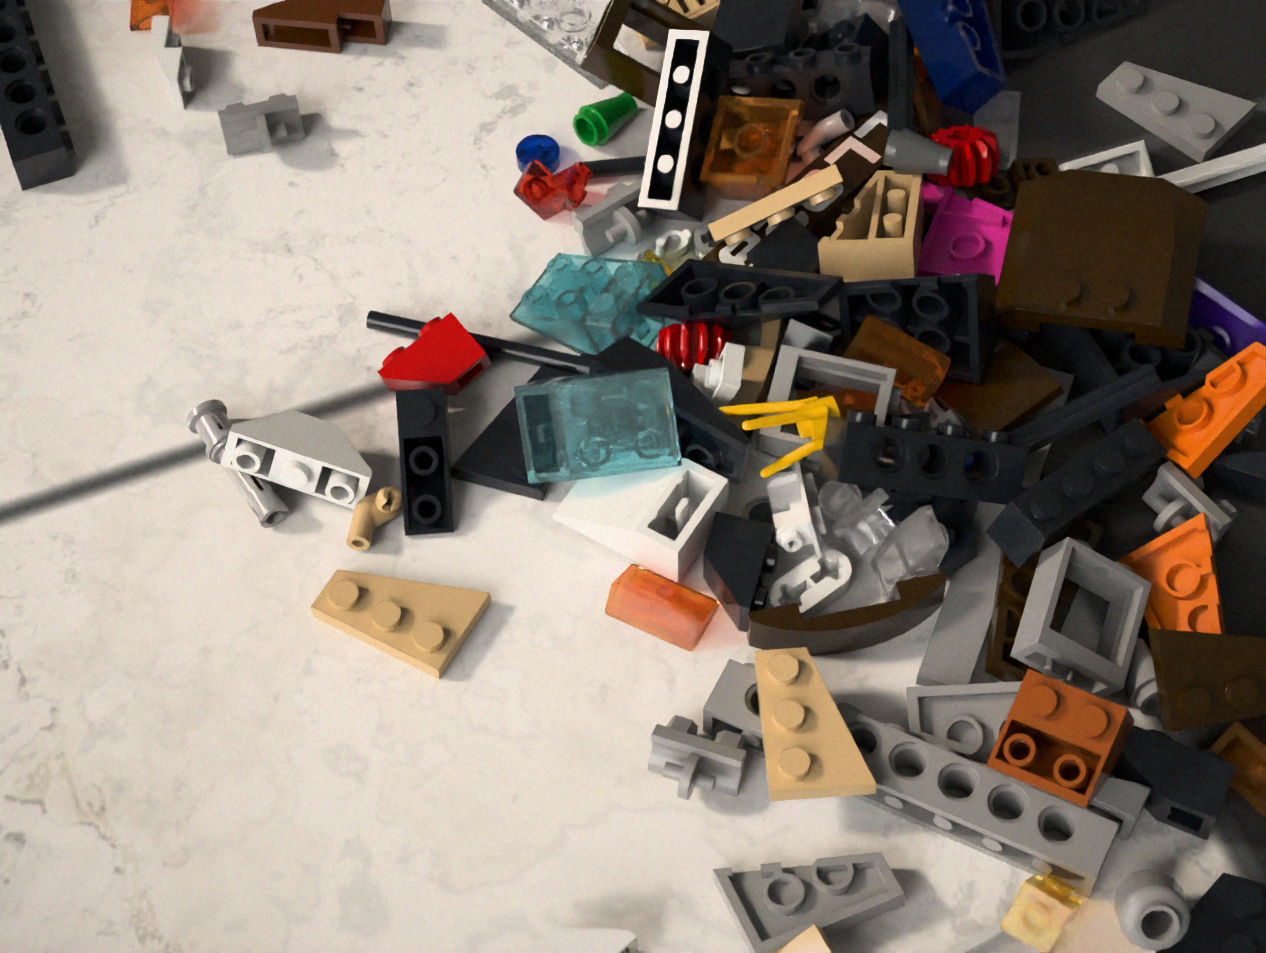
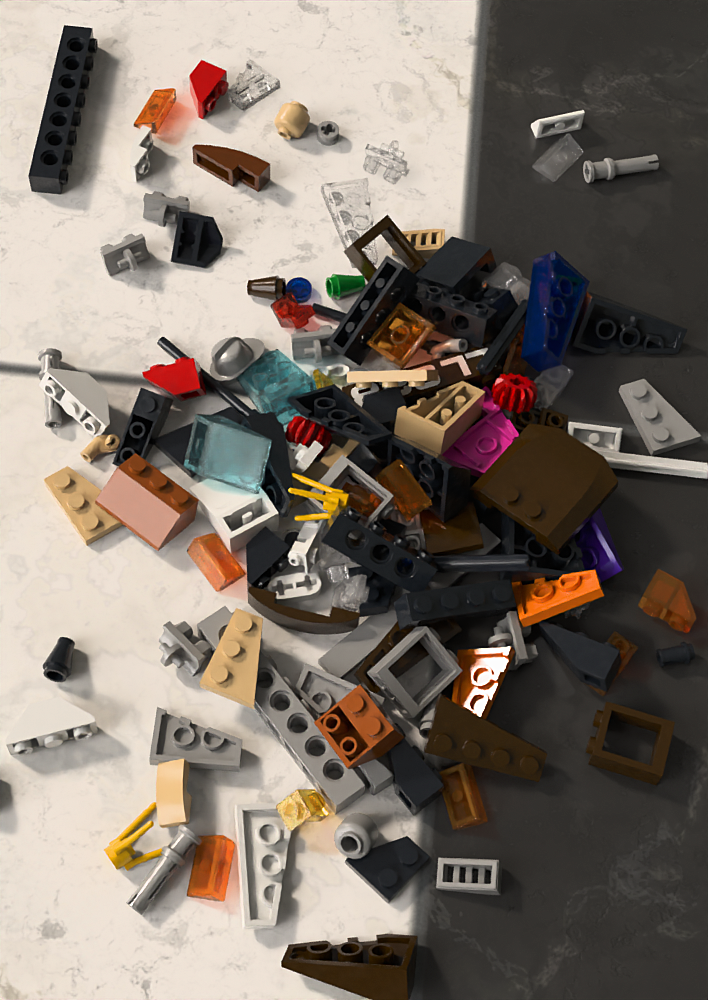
camera: 20 degrees right, 5 degrees up
dark grey cone [883,127,954,176] -> none
none -> black cone [43,637,75,682]
none -> slope [95,453,199,551]
none -> light grey hips [100,233,150,276]
none -> black slope [171,211,223,268]
none -> light grey piece [210,336,265,382]
none -> dark brown cone [247,275,286,301]

